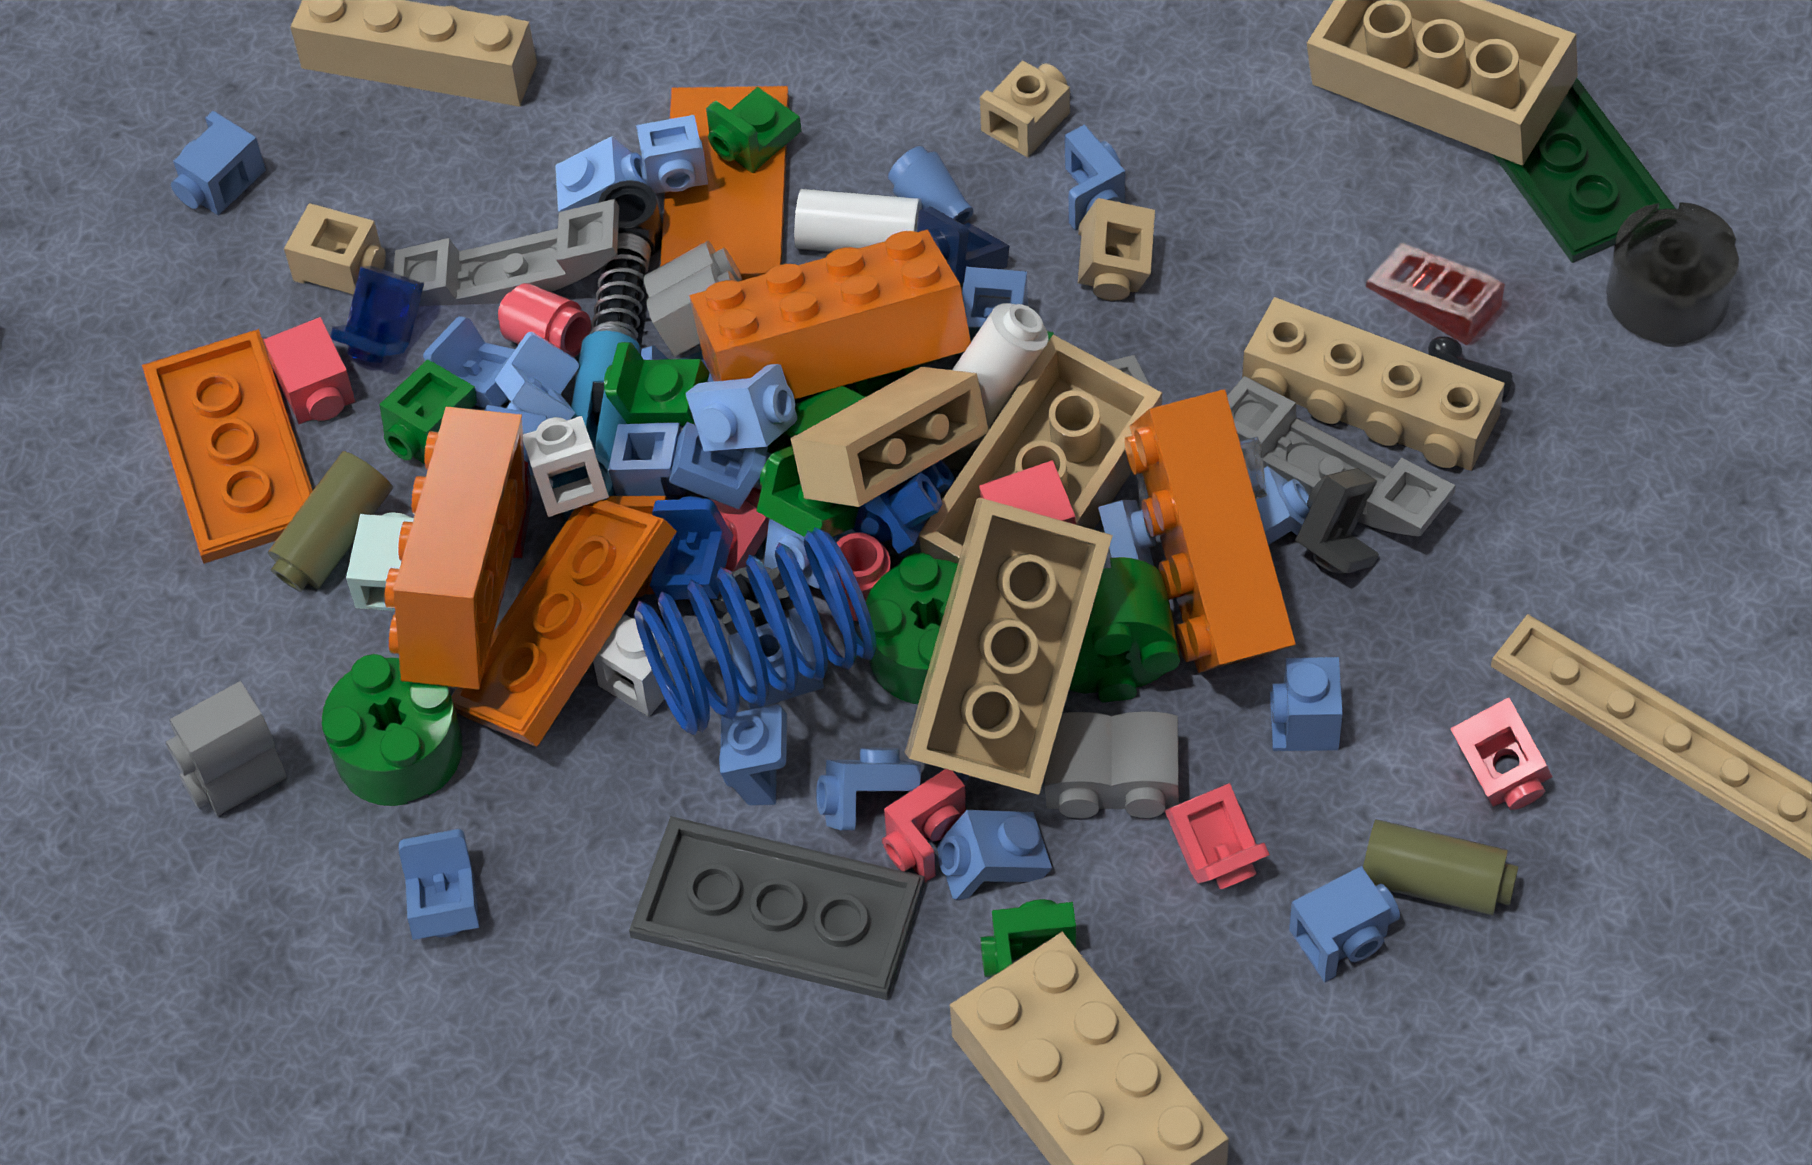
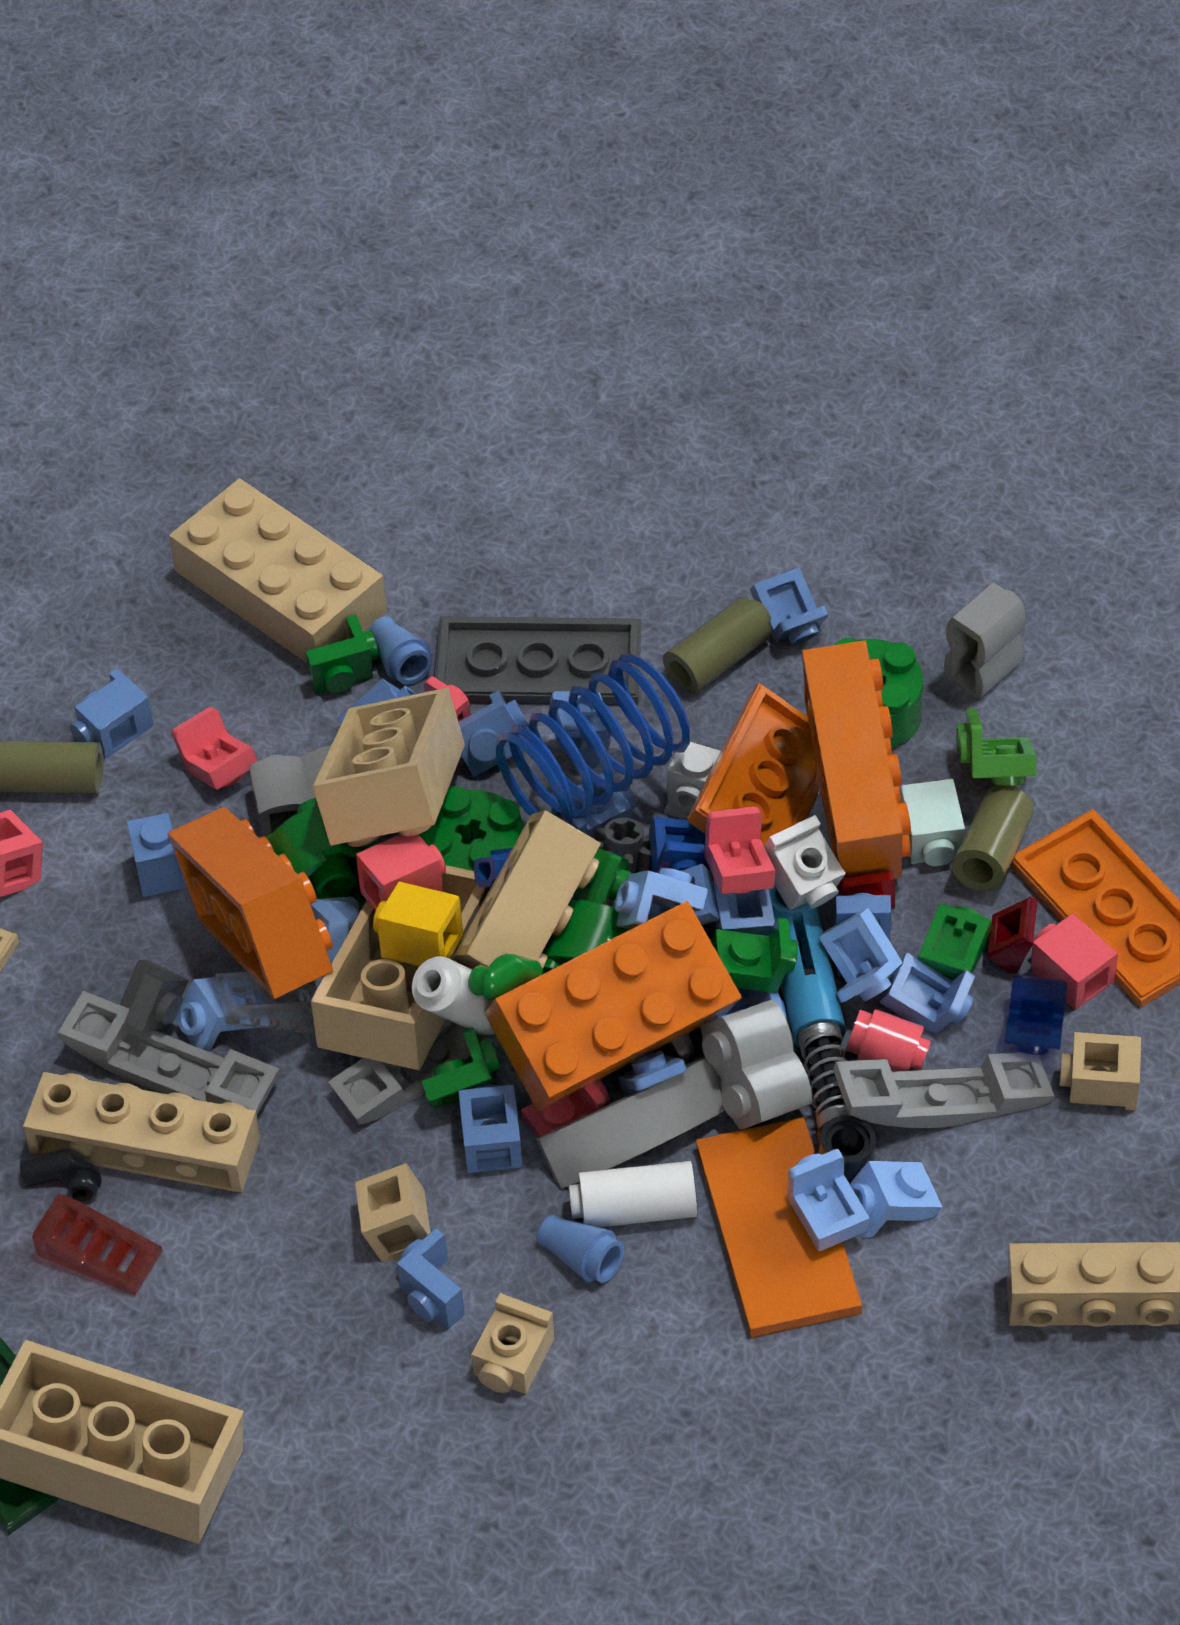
camera: 165 degrees right, 5 degrees down
green bracket [706,86,801,173] -> none
dark blue bracket [917,206,1010,283] -> none
none -> medium blue cone [369,616,432,685]
none -> yellow brick [373,881,463,967]
none -> green arm [468,954,543,1000]
none -> olive brick [663,597,772,695]
none -> coral bracket [704,807,775,894]
none -> bright green bracket [956,709,1037,786]
none -> dark red slope [988,896,1038,974]

